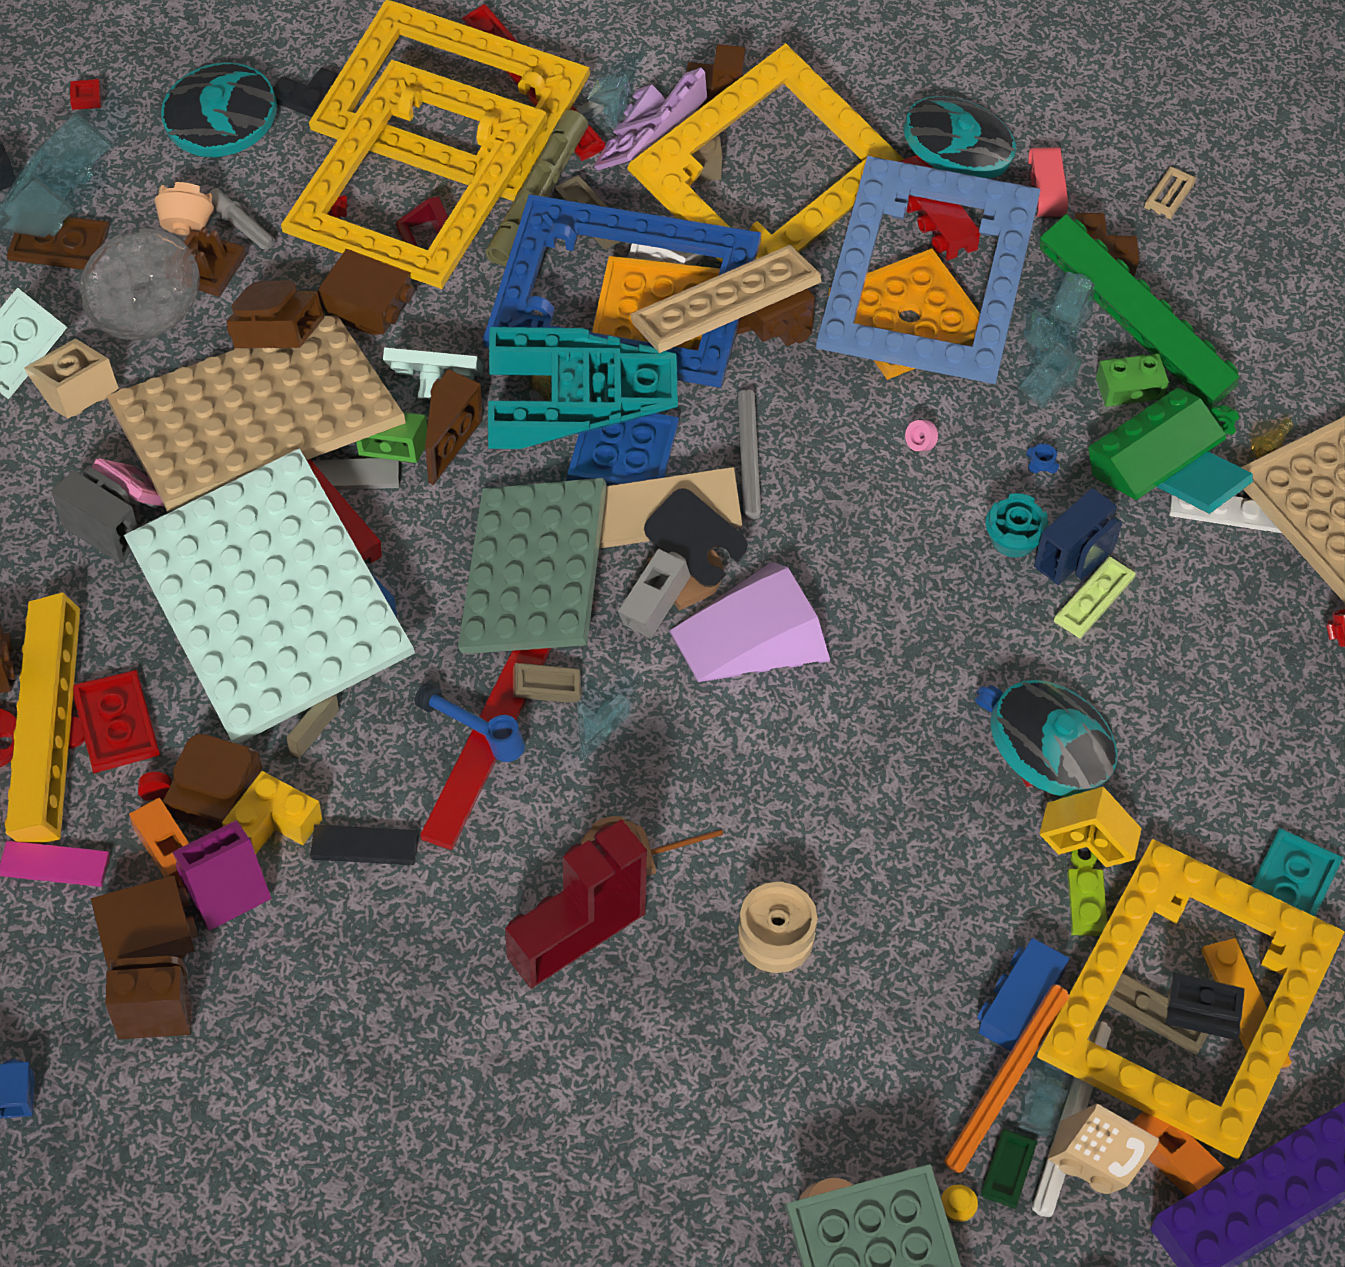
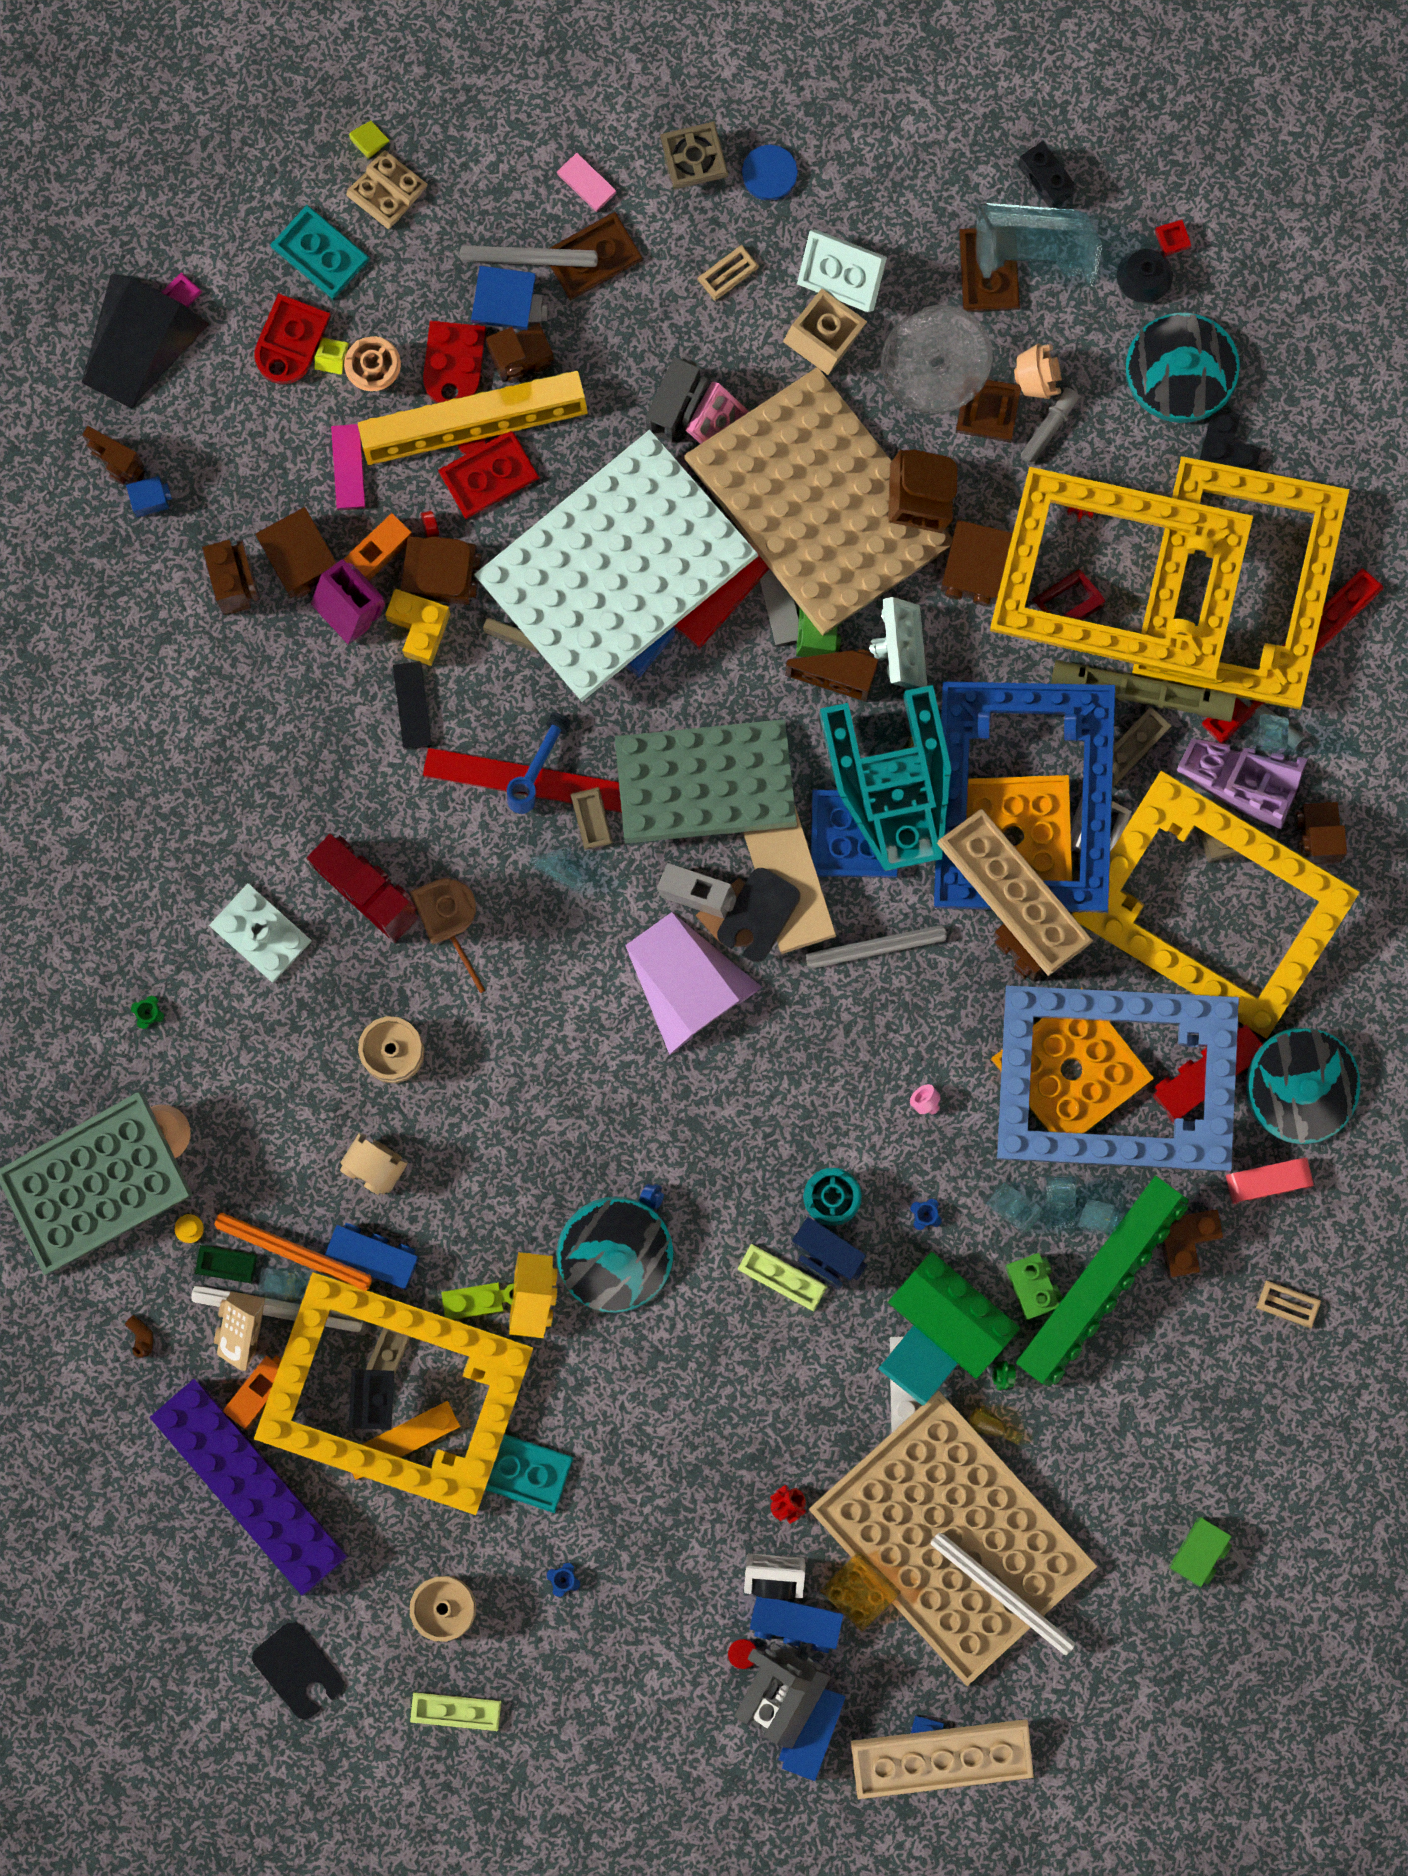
camera: 85 degrees right, 25 degrees up
none -> green plate [131,996,164,1029]
none -> light aqua plate [209,883,312,983]
none -> tan brick [340,1132,408,1195]
none -> black cone [1117,248,1173,303]

